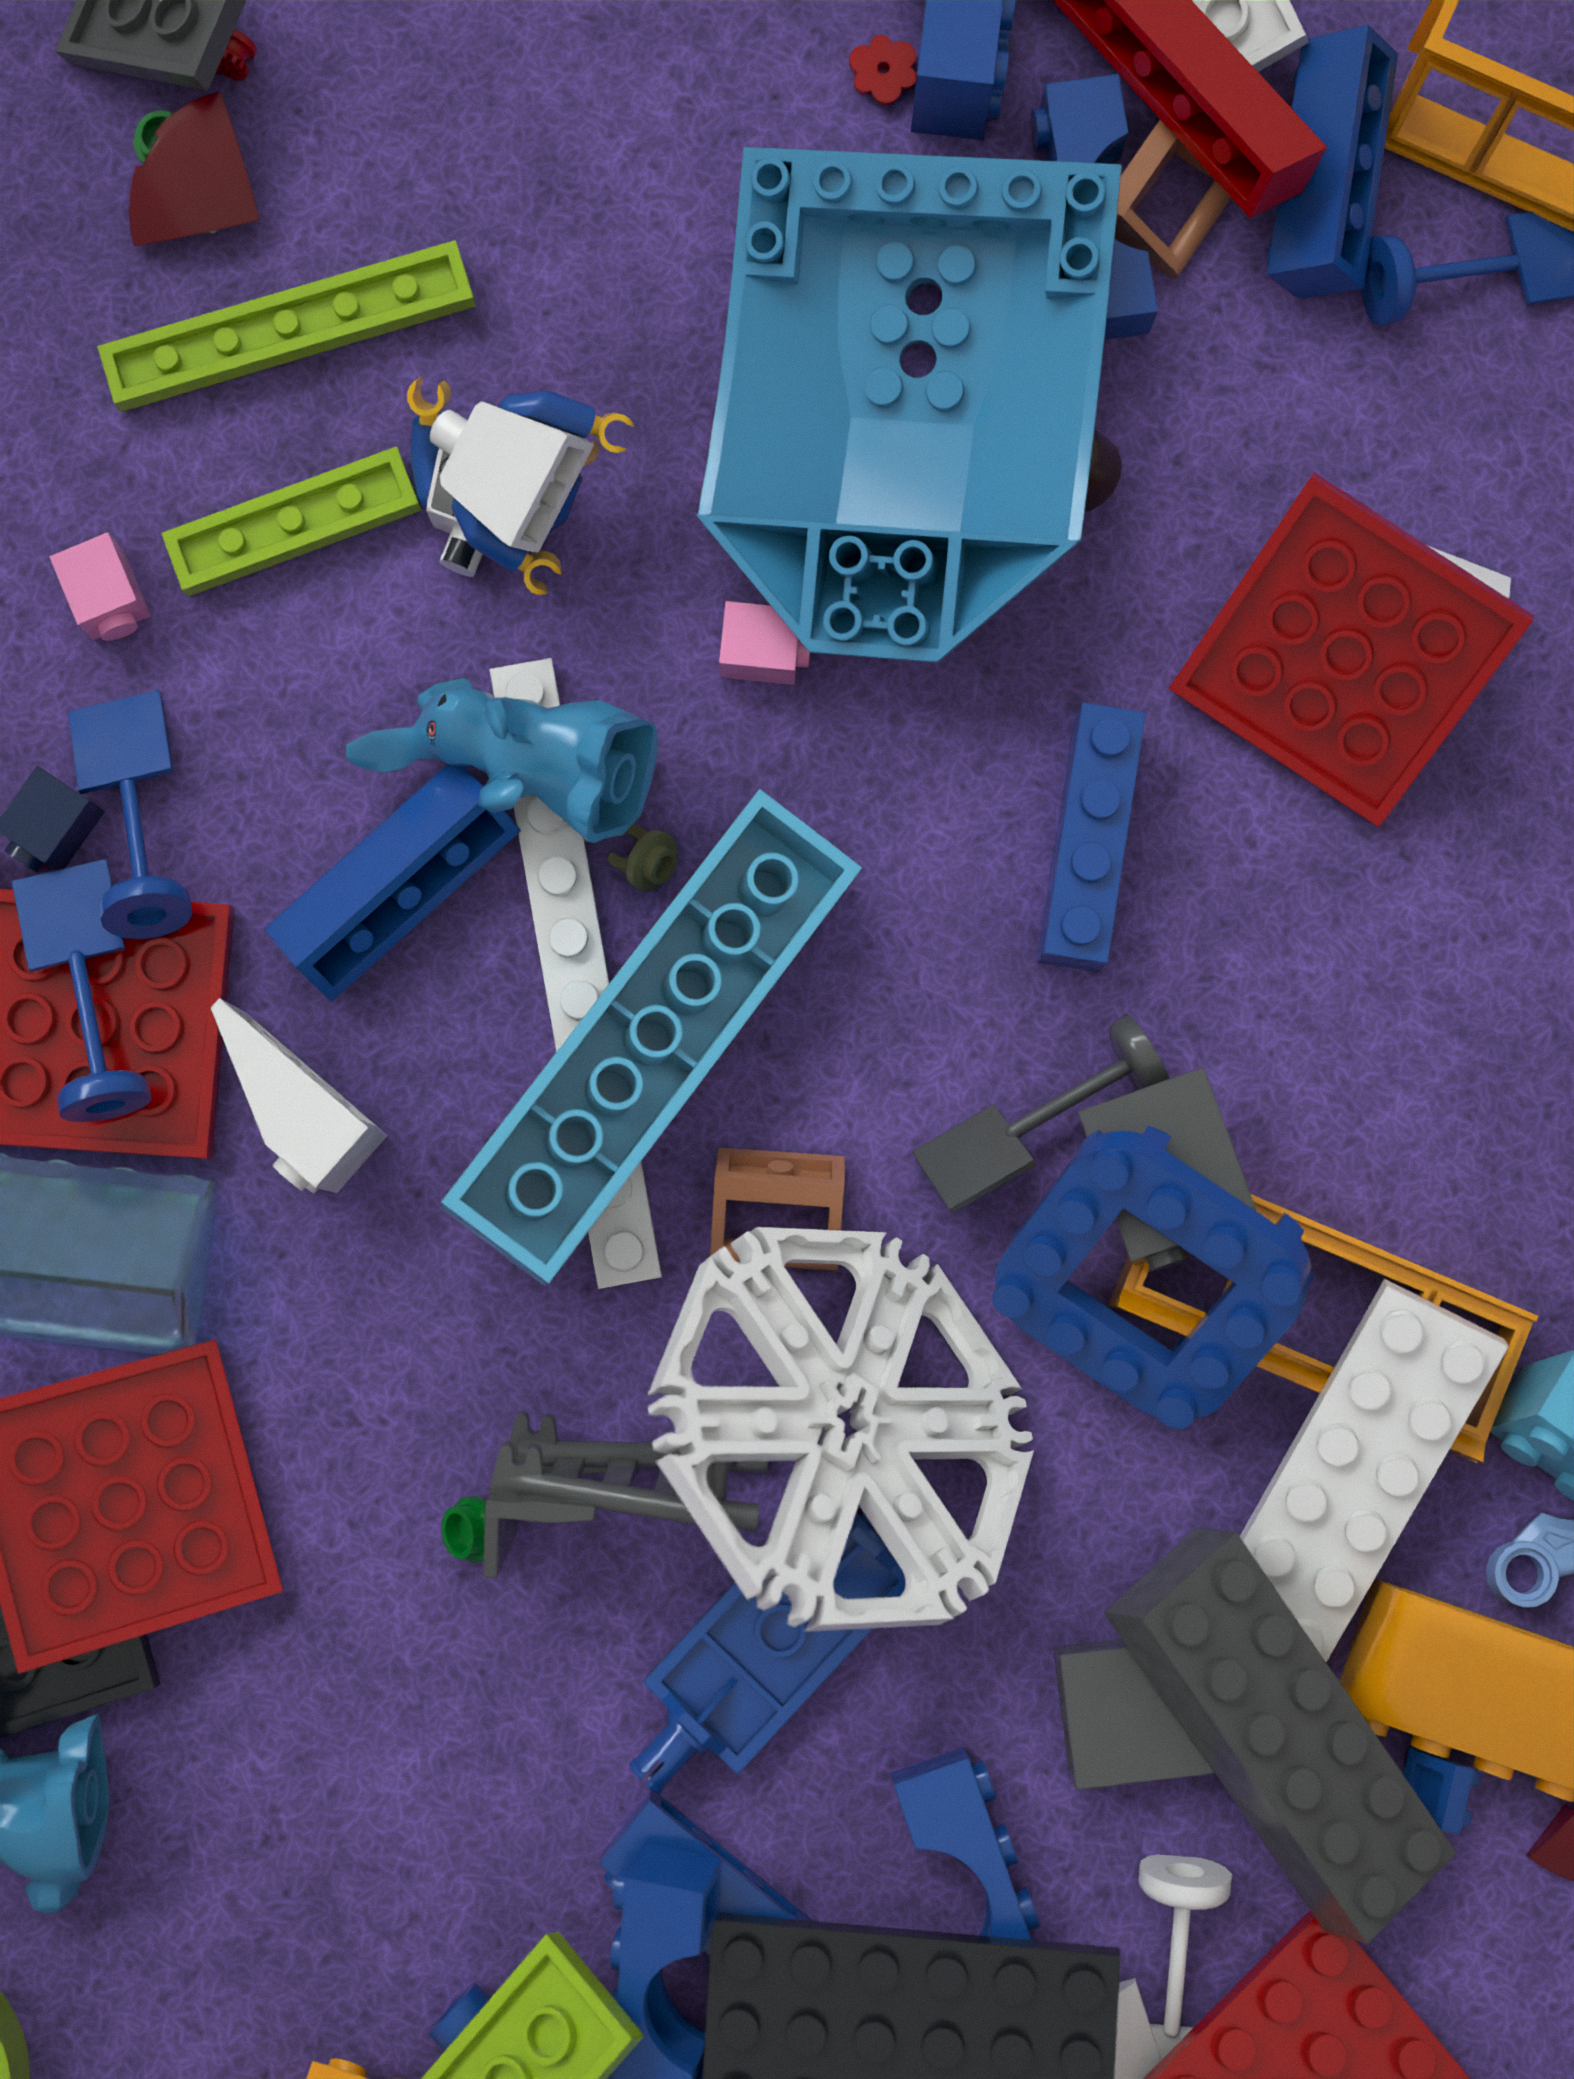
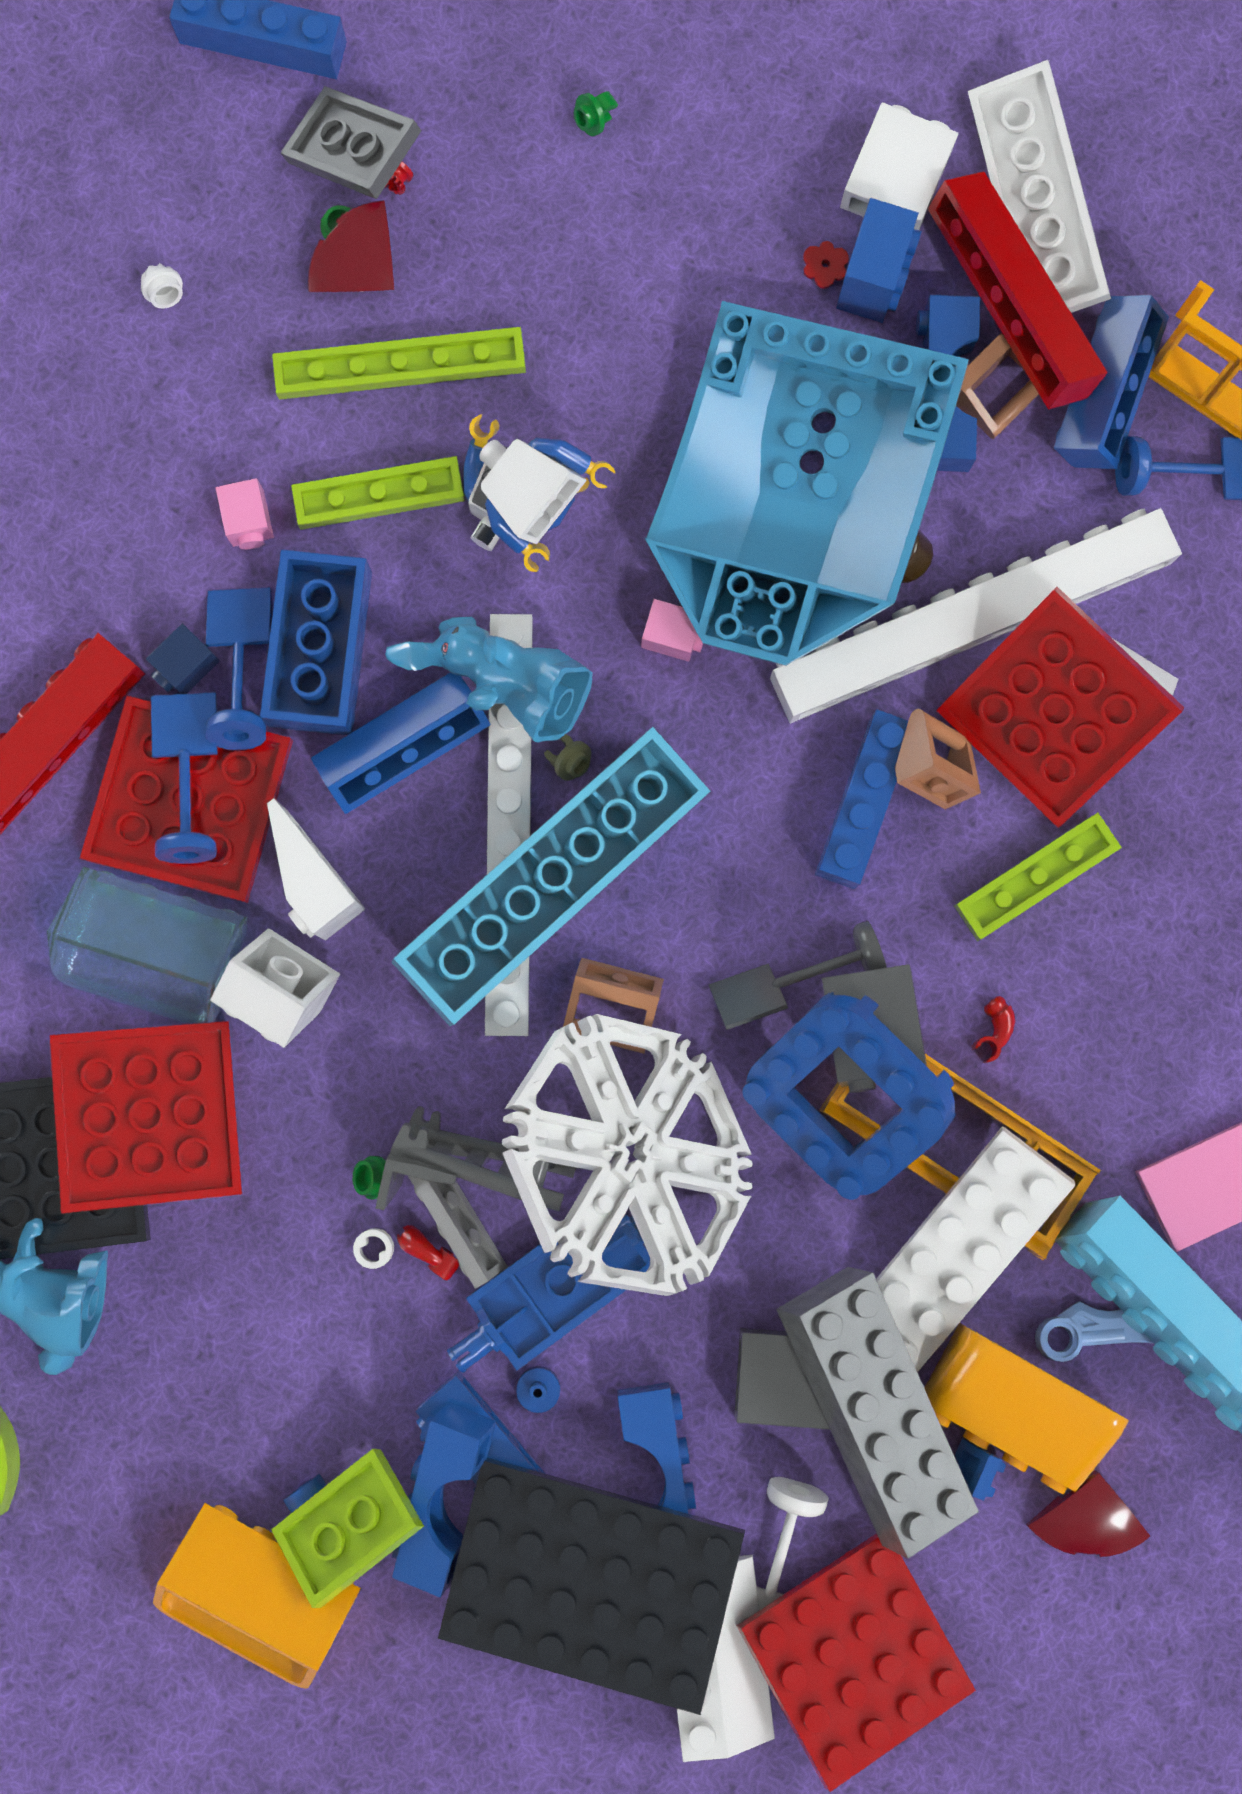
camera: 10 degrees right, 0 degrees up
none -> white brick [210,928,340,1048]
none -> blue brick [260,550,372,735]
none -> white bush [353,1228,394,1269]
none -> red arm [397,1225,459,1281]
none -> light grey plate [408,1176,508,1289]
none -> blue tile [516,1366,561,1413]
none -> white brick [770,508,1182,724]
none -> nougat tile [895,709,981,809]
none -> lime plate [954,812,1122,941]
none -> red arm [972,996,1015,1063]

